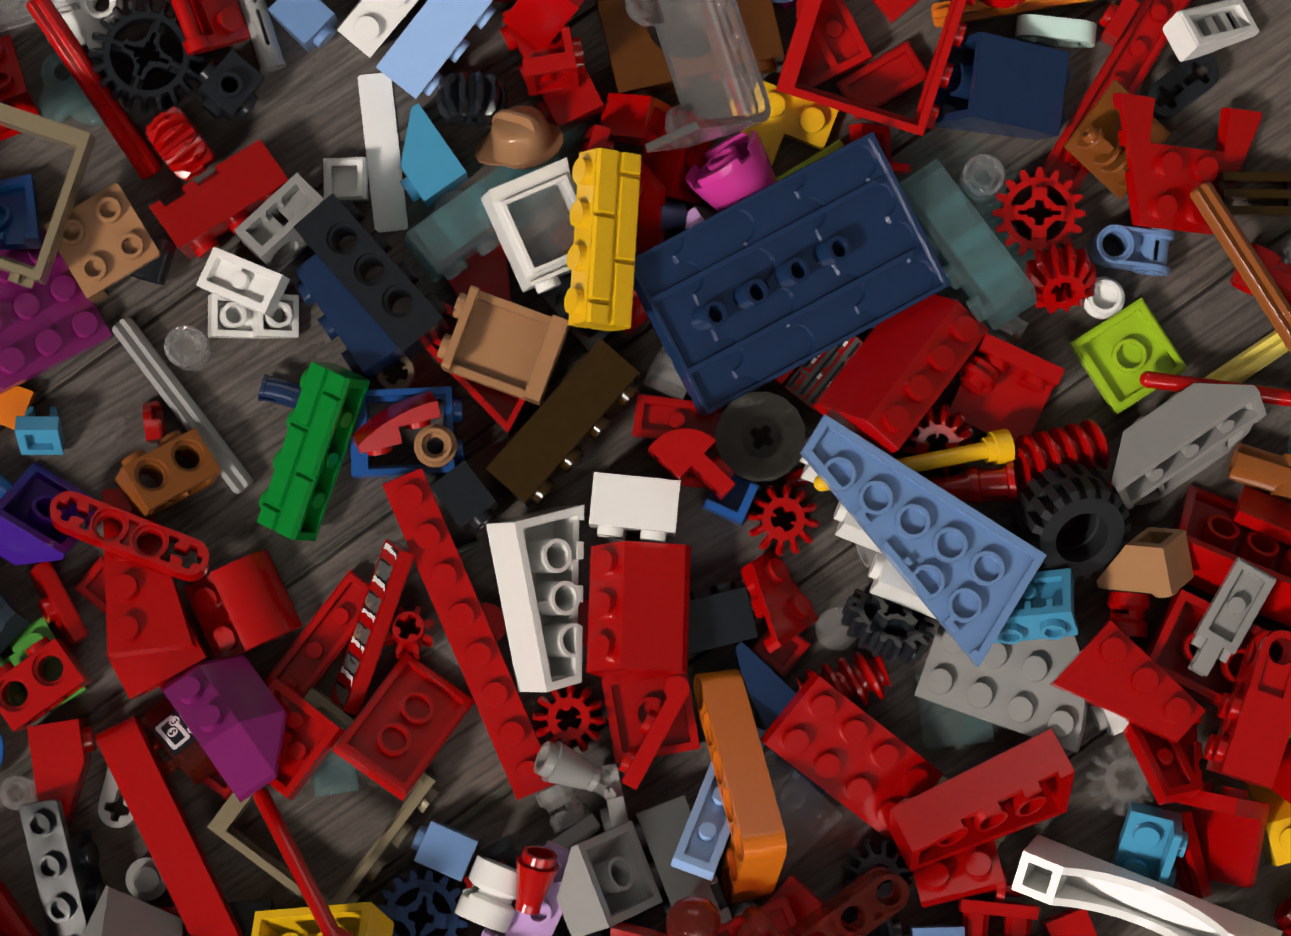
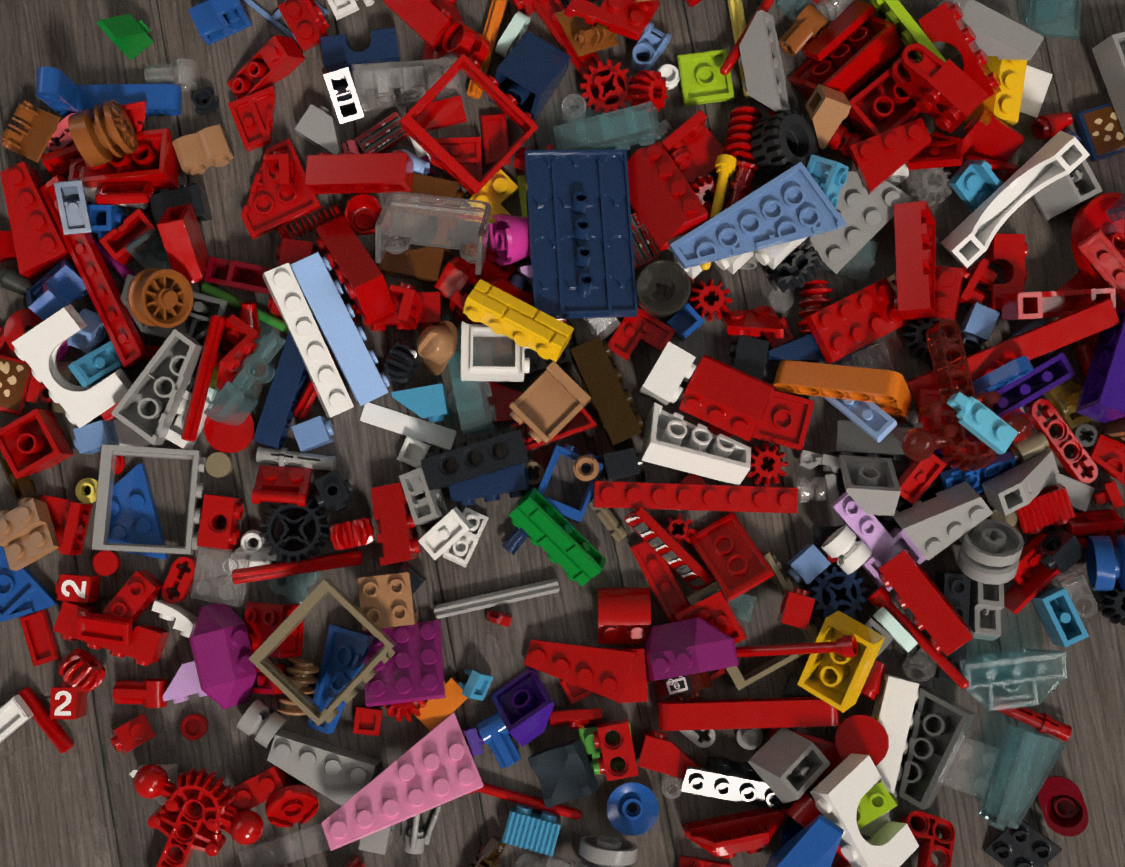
camera: 60 degrees left, 0 degrees up
red beam [49,491,210,582] -> none
dark orange brick [115,428,222,520] -> none
clear wheel [164,325,212,372] -> none
red slope [352,391,441,456] -> none
red cone [515,845,559,915] -> none
light grey cone [534,741,602,792] -> none
red plate [618,675,690,790] -> none
red brick [648,428,735,501] -> none
light grey hinge [1188,557,1277,677] -> none
none -> dark tan axle [589,499,627,542]
none -> red brick [777,587,815,630]

